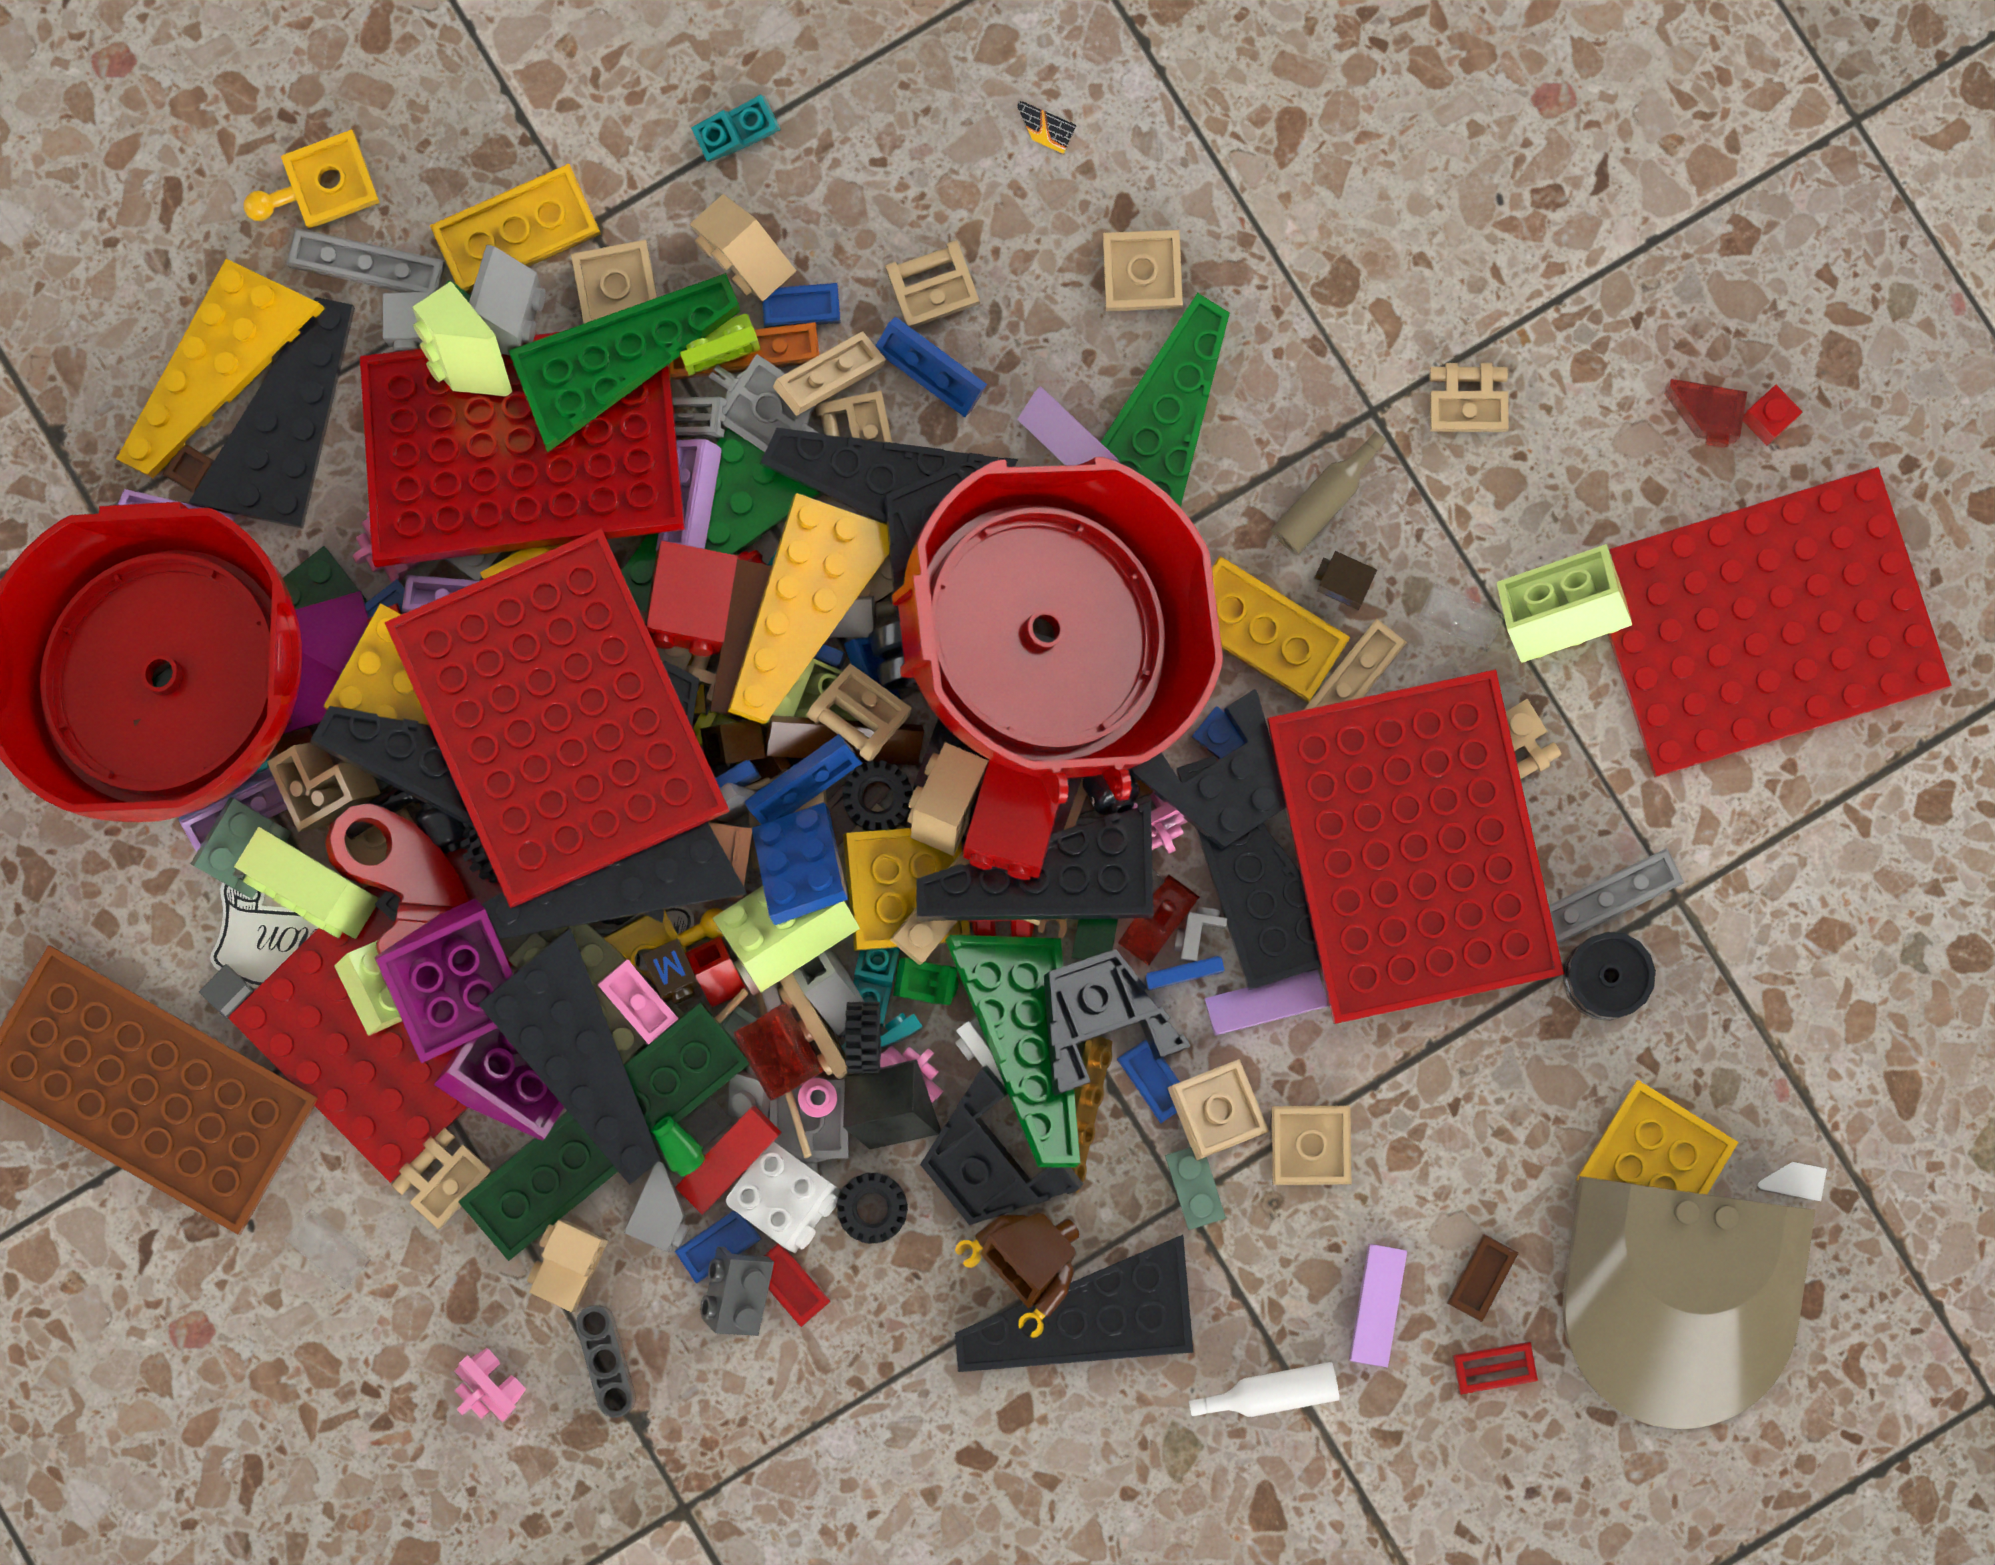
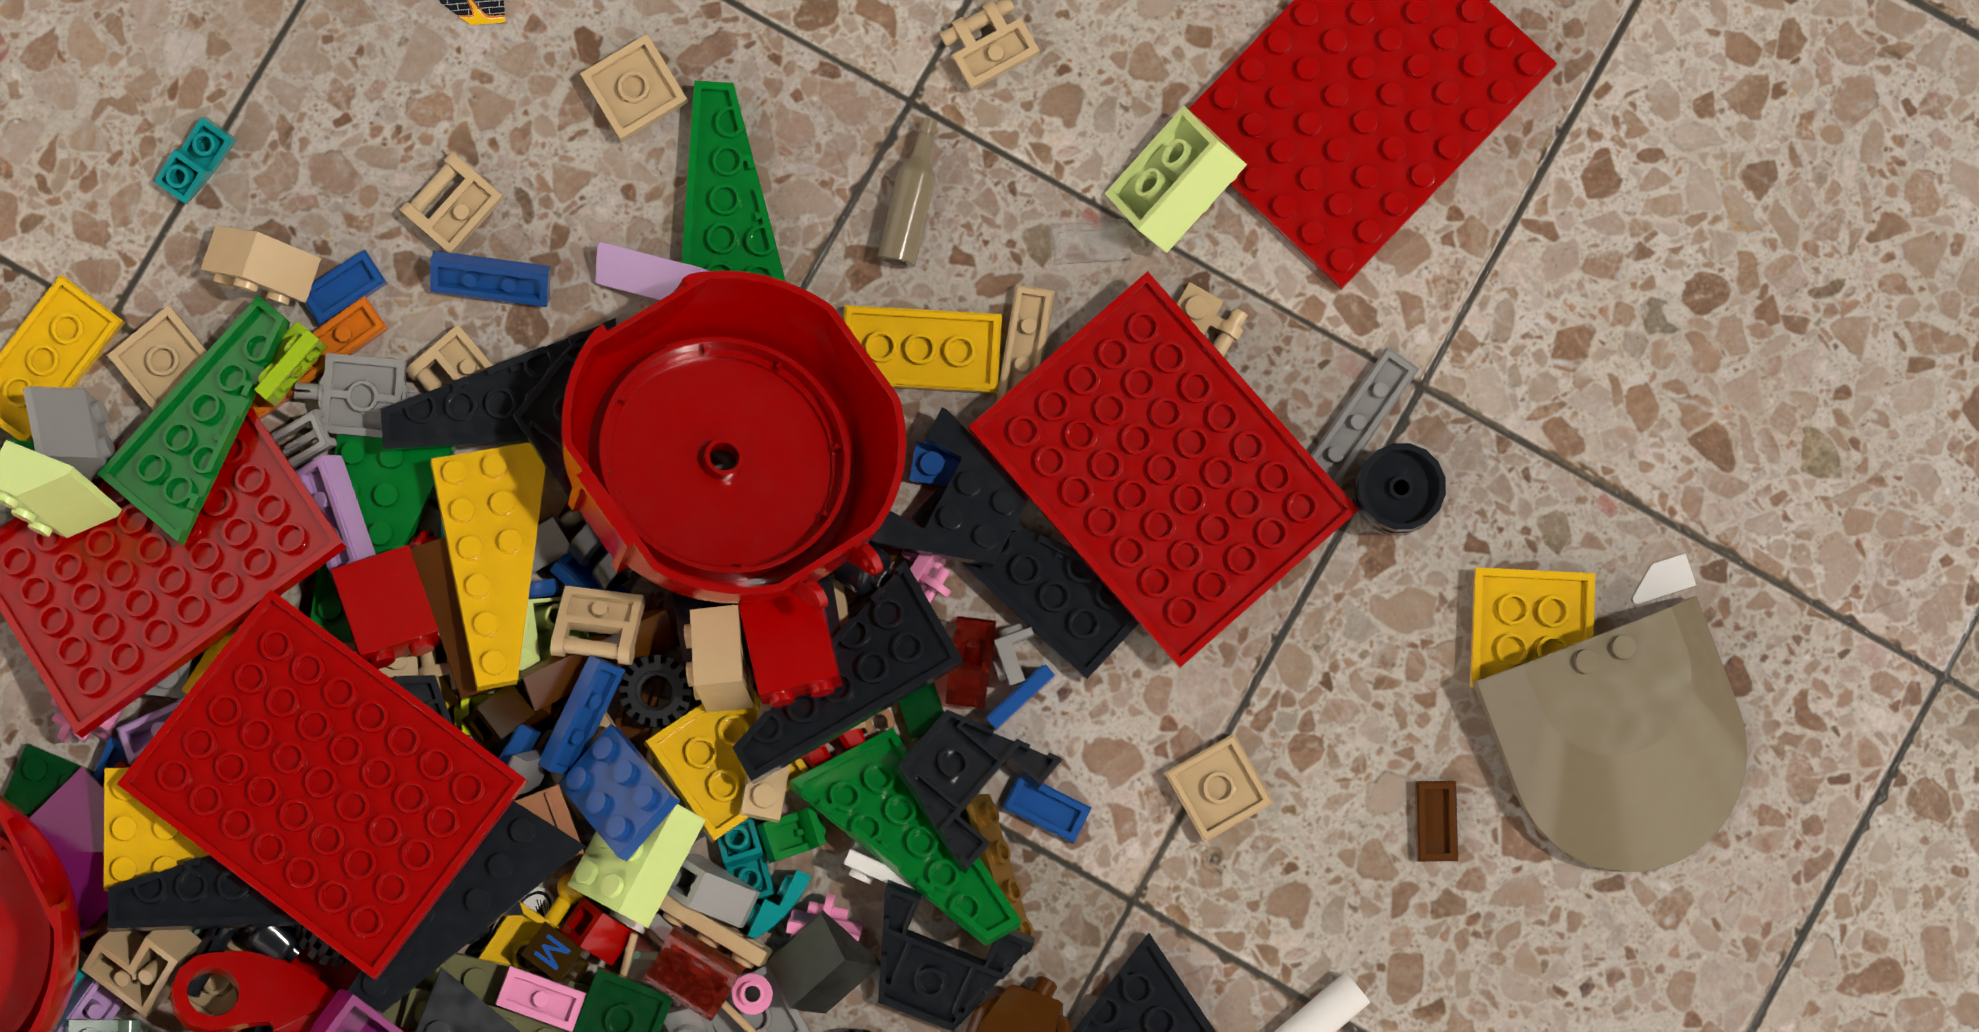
camera: 30 degrees left, 0 degrees up
tan plate [773,331,886,416] -> none
black tyre [845,1002,881,1073] -> none
sand green plate [1165,1147,1226,1230] -> none
tan plate [1167,1059,1269,1160] -> none
lavender slope [1204,969,1329,1036] -> none
dark brown brick [1314,551,1377,610] -> none
lavender slope [1349,1244,1407,1367] -> none
red tile [1452,1342,1538,1395] -> none

